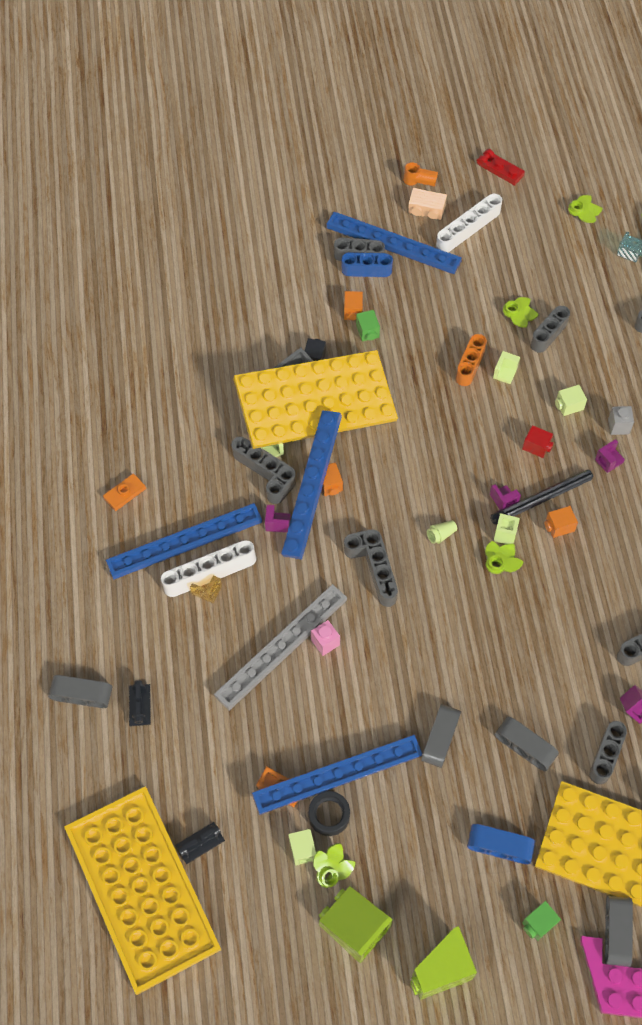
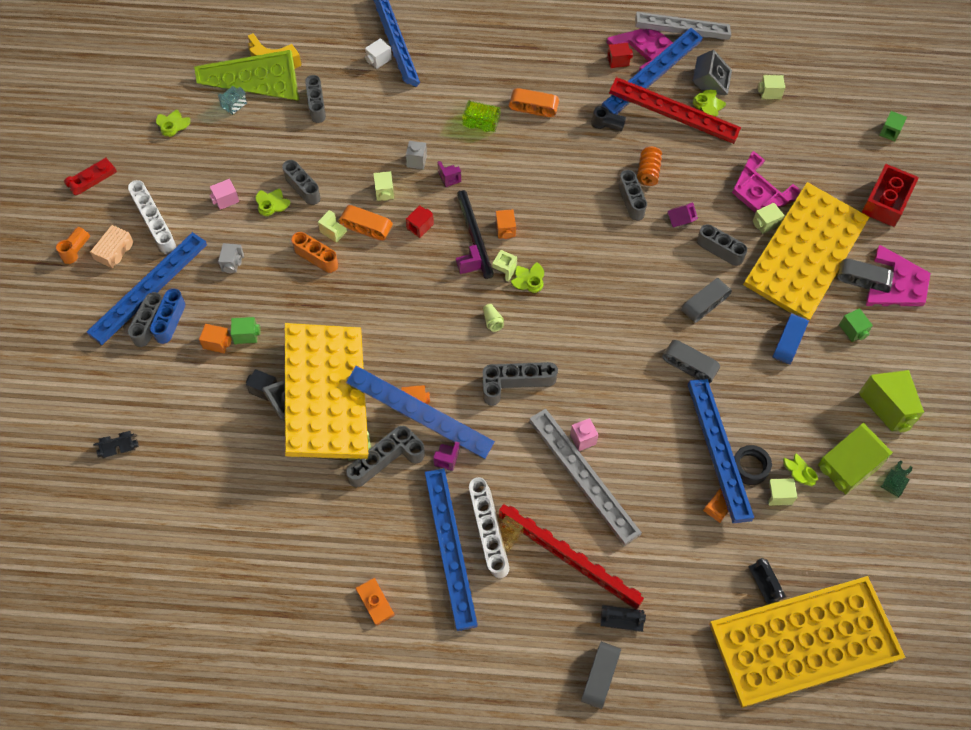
camera: 80 degrees left, 0 degrees up
none -> black hinge [93,431,139,458]
none -> bright pink brick [209,179,239,210]
none -> light grey brick [218,243,244,273]
none -> orange beam [339,205,393,241]
none -> red plate [498,504,644,609]
none -> clear green plate [881,460,913,498]

